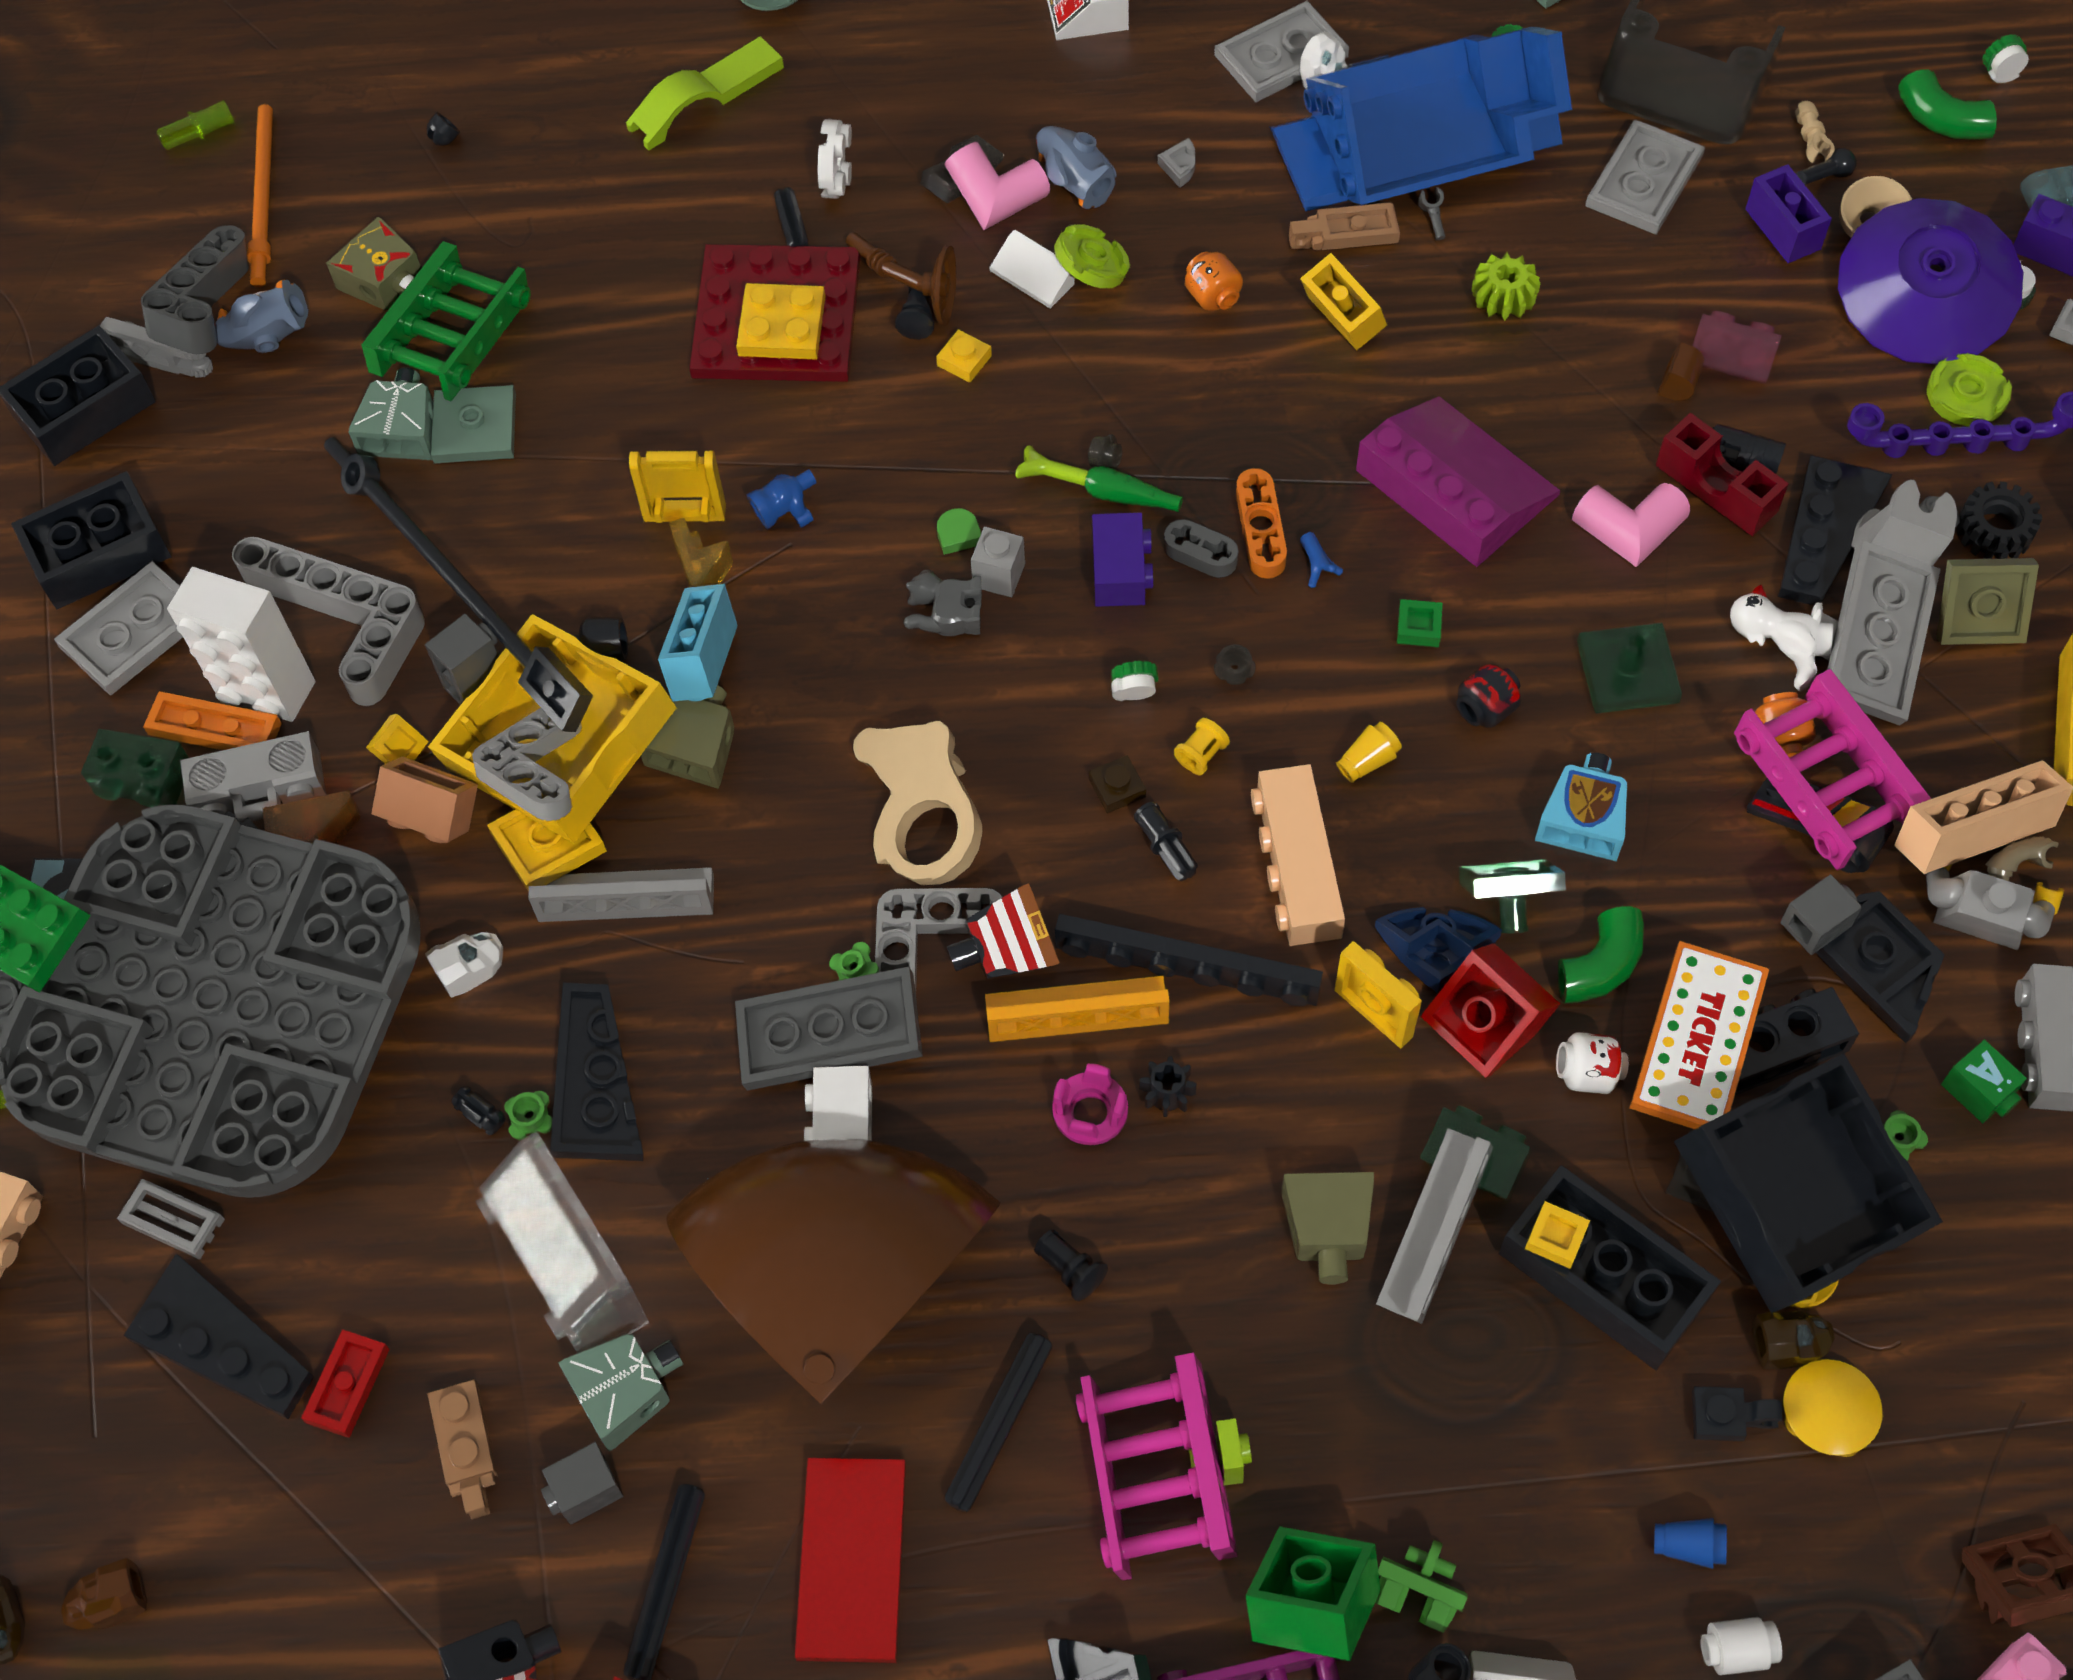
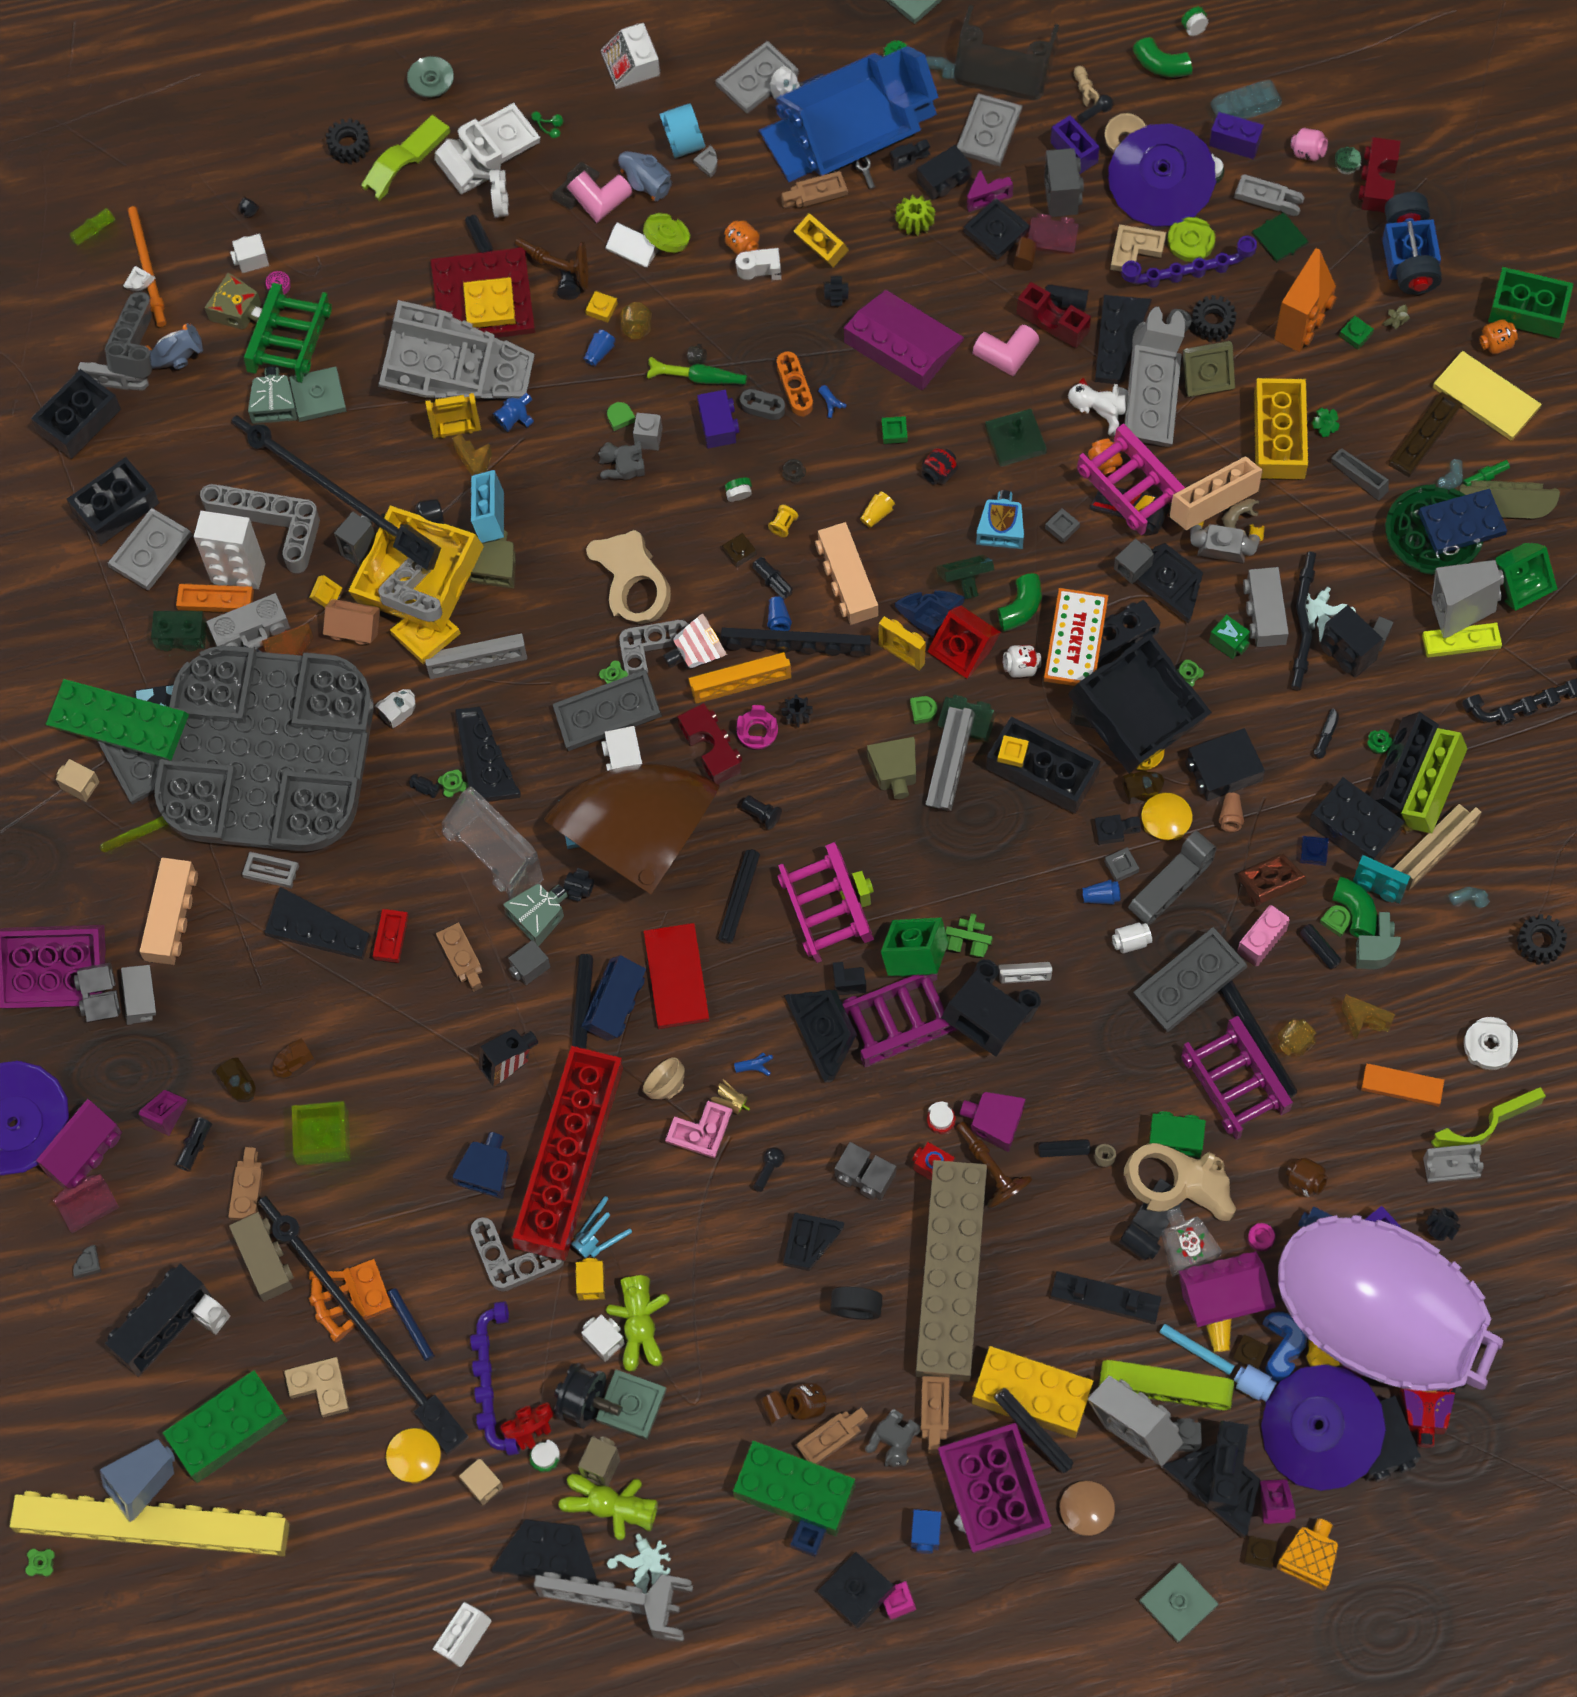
camera: 10 degrees left, 5 degrees up
none -> white tile [124,266,155,291]
none -> white brick [231,234,269,273]
none -> dark pink tile [266,271,291,294]
none -> black tyre [326,118,370,164]
none -> light grey wedge [379,300,534,398]
none -> white piece [435,103,540,194]
none -> green piece [531,111,563,138]
none -> black gear [564,868,594,902]
none -> dark blue brick [581,955,646,1041]
none -> blue cone [583,329,615,367]
none -> clear yellow head [620,302,652,339]
none -> medium azure brick [660,103,706,158]
none -> dark red arch [678,703,743,784]
none -> white leg [736,248,781,280]
none -> blue cone [767,596,792,631]
none -> black gear [824,276,848,306]
none -> black panel [833,962,867,995]
none -> black plate [890,139,931,171]
none -> bright green tile [910,696,937,724]
none -> black brick [917,145,972,200]
none -> clear light blue arm [926,56,956,78]
none -> black plate [963,198,1030,260]
none -> magenta slope [967,170,1013,212]
none -> dark grey brick [1044,148,1084,217]
none -> dark grey plate [1045,508,1080,543]
none -> dark grey plate [1104,847,1139,882]
none -> tan plate [1110,225,1166,272]
none -> dark grey beam [1128,830,1217,925]
none -> black brick [1185,728,1265,801]
none -> nougat cone [1219,792,1244,832]

